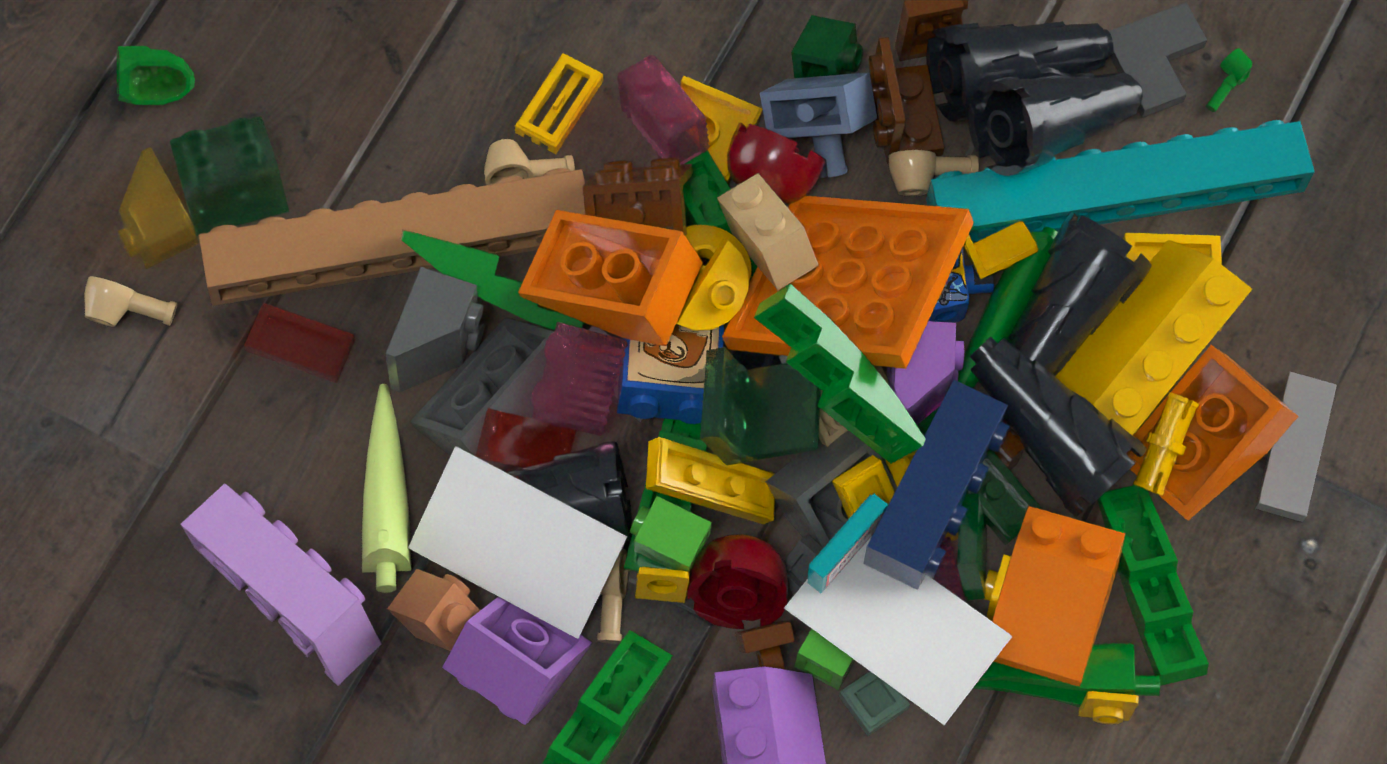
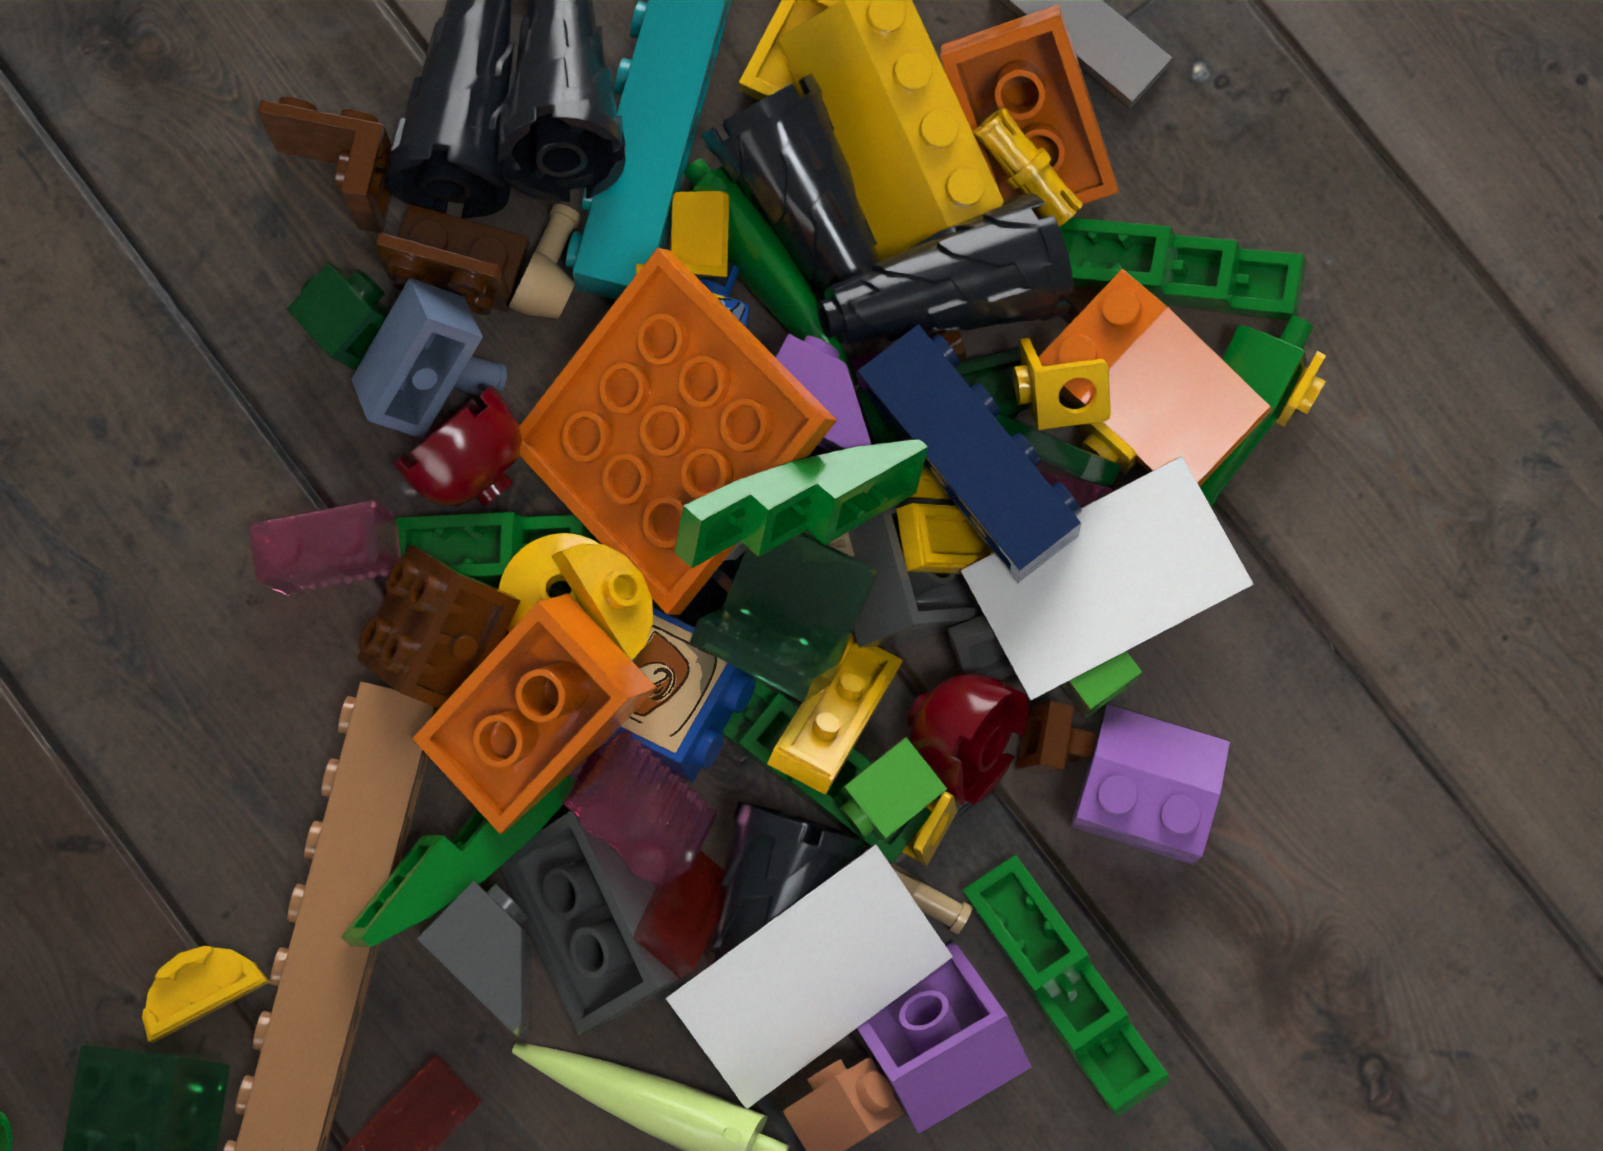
camera: 60 degrees left, 10 degrees up
tan bar [484,139,575,185] -> none
yellow tile [515,53,603,154] -> none
yellow tile [680,75,763,184] -> none
tan brick [717,173,819,291] -> none
teal tile [807,494,888,593] -> none
sand green tile [839,671,910,736] -> none
none -> yellow plate [142,946,270,1043]
none -> yellow bracket [1013,338,1111,430]

